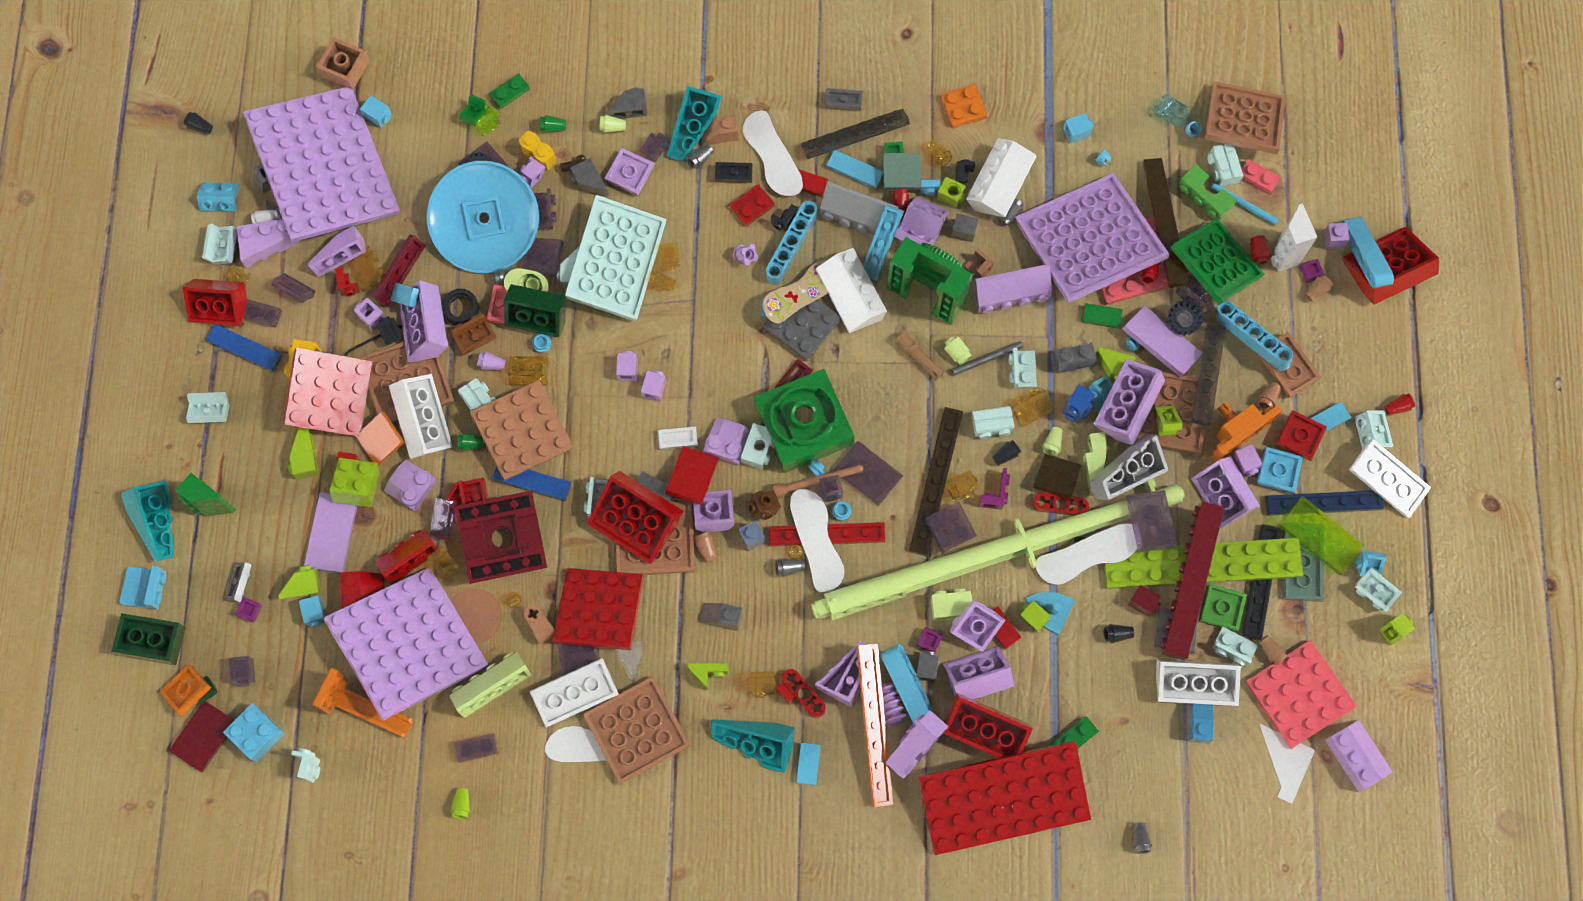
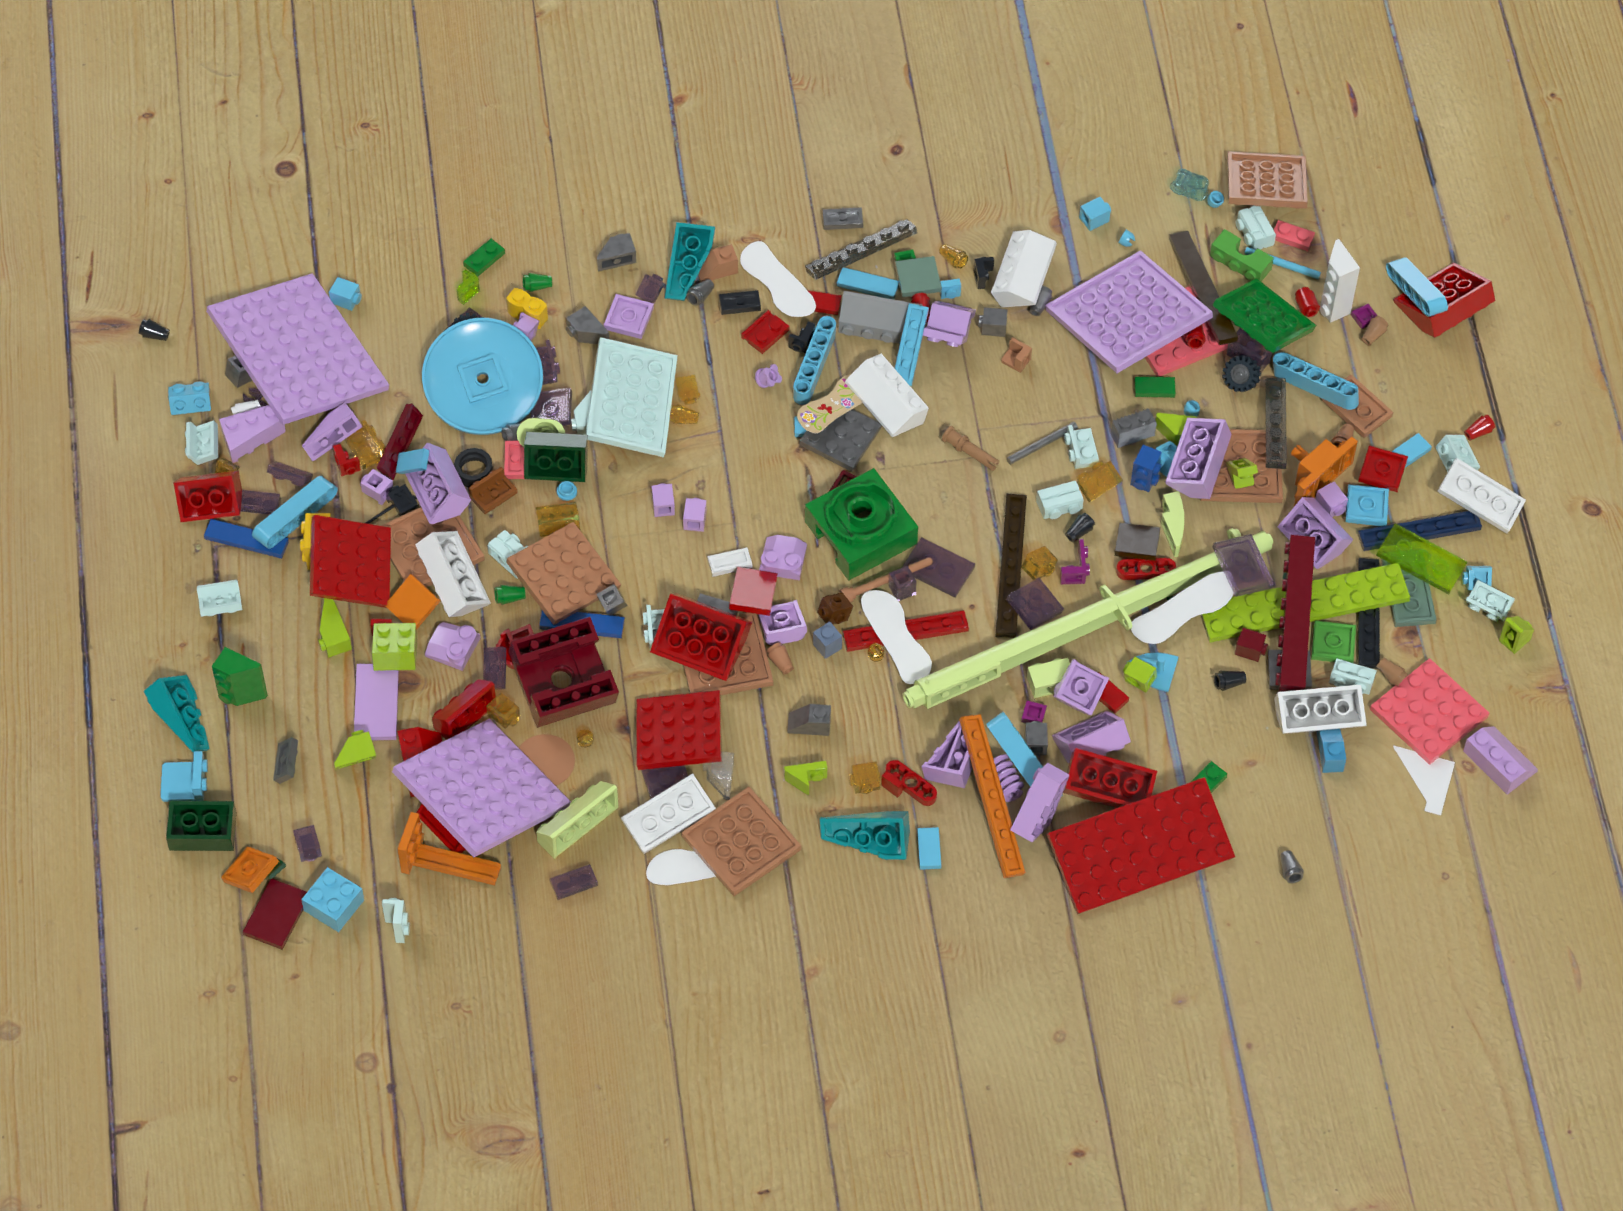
camera: 10 degrees left, 15 degrees down
magenta plate [234,597,262,623] -> none
medium azure brick [299,595,326,628] -> none
nougat brick [316,37,370,90] -> none
lime cone [450,788,470,819] -> none
green bracket [459,94,487,127] -> none
lavender cone [477,351,506,371] -> none
nougat piece [524,605,555,644] -> none
dark brown arm [560,155,586,172] -> none
yellowish green cone [599,114,626,133] -> none
light aqua brick [741,423,774,470] -> none
flat silver cone [775,558,805,577] -> none
medium azure plate [808,459,825,476] -> none
medium azure plate [832,501,852,521] -> none
green piece [887,237,973,325] -> none
lime brick [937,177,967,208] -> none
orange plate [941,84,987,128] -> none
yellowish green brick [944,336,972,365] -> none
lavender slope [972,264,1052,313] -> none
yellowish green cone [1042,427,1063,456] -> none
light grey wedge [1089,435,1169,500] -> none
lavender tile [1122,306,1203,378] -> none
lavender brick [1323,223,1349,249] -> none
none -> medium azure beam [252,476,338,549]
none -> flat silver brick [596,584,628,616]

